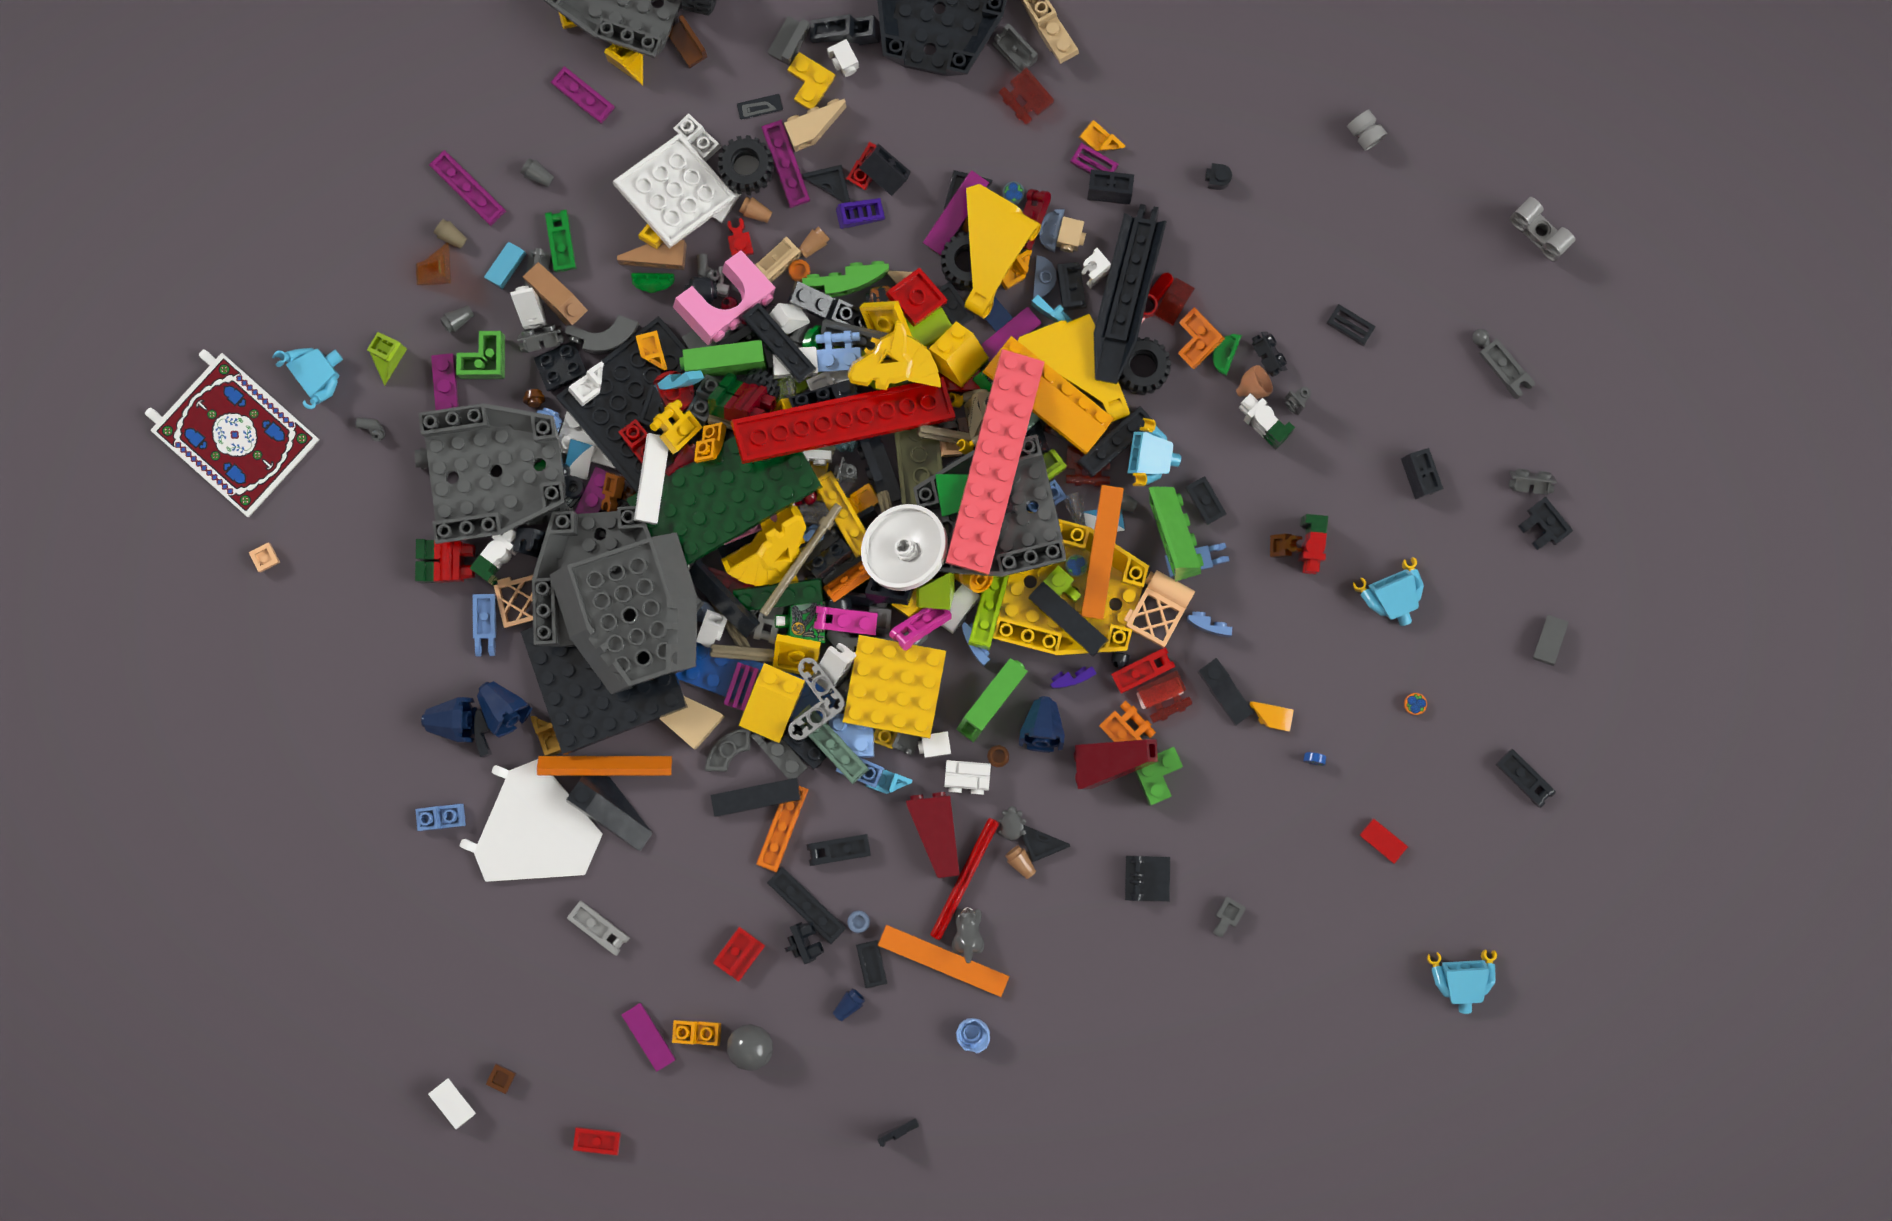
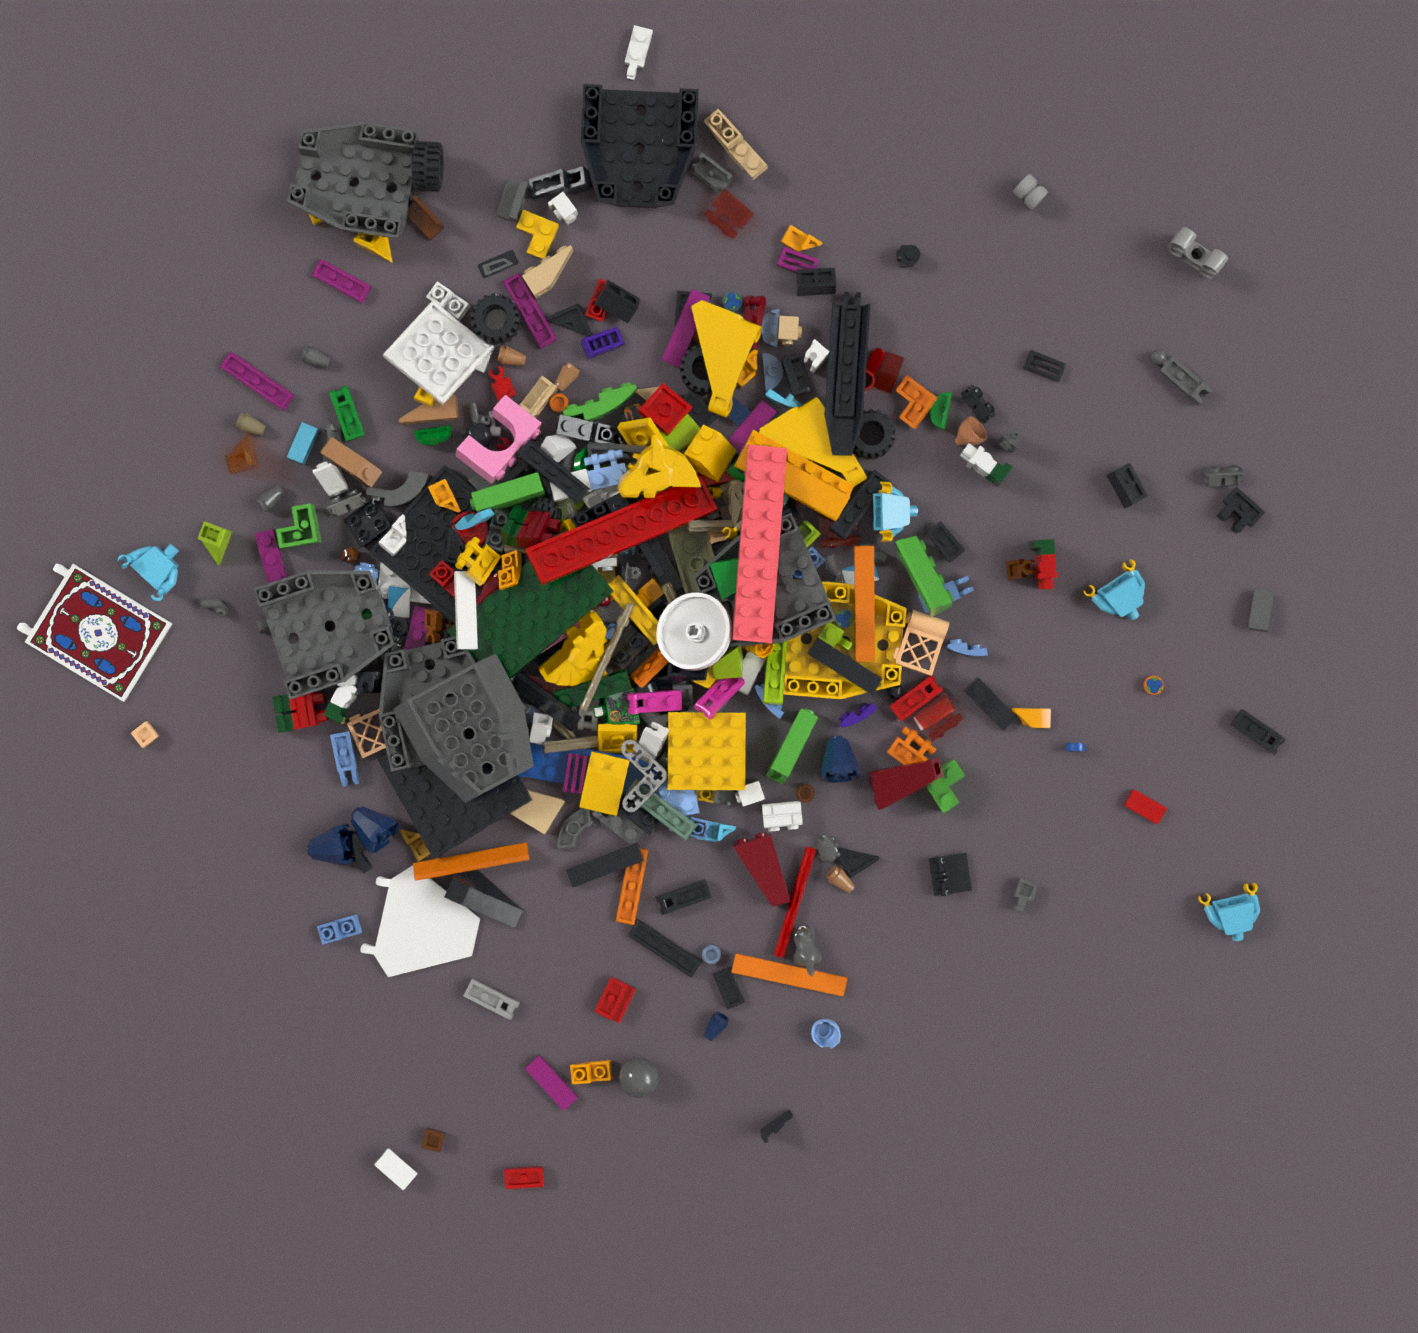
camera: 15 degrees left, 5 degrees up
black hips [784,922,824,965] -> none

